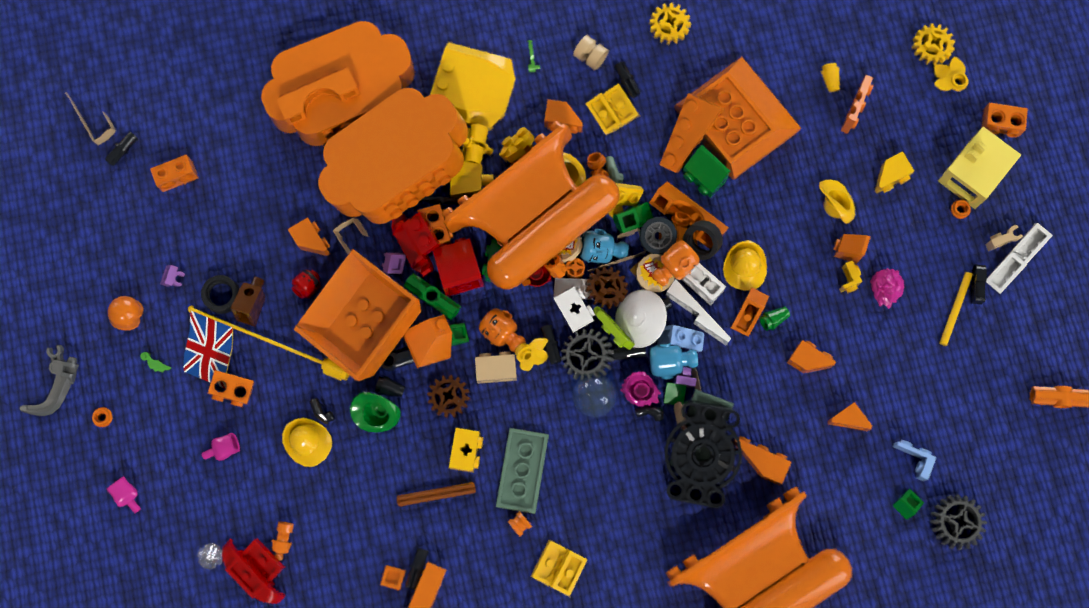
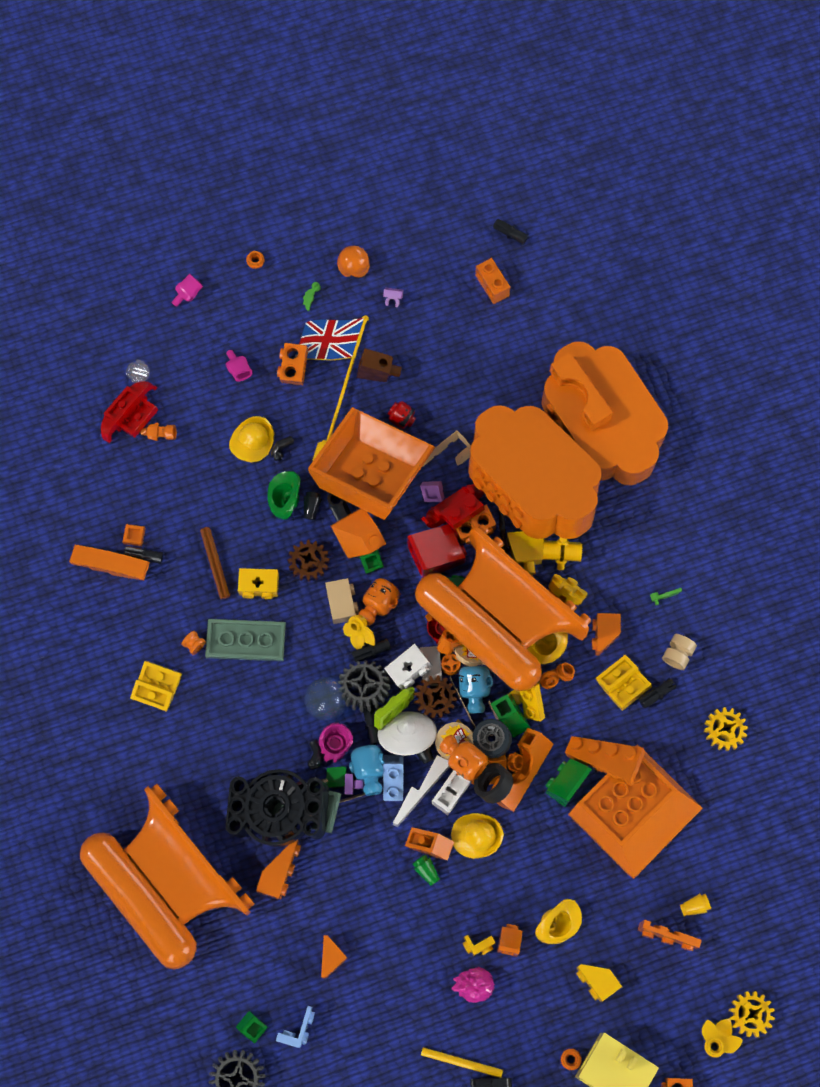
camera: 80 degrees right, 5 degrees down
dark grey piece [20,345,79,416] -> none
tan piece [65,92,116,145] -> none
black tyre [201,275,239,314] -> none
orange slope [288,217,330,256] -> none
green piece [404,273,461,321] -> none
yellow wedge [430,42,515,131] -> none
sand green arm [605,156,624,183] -> none
orange slope [787,340,836,374] -> none

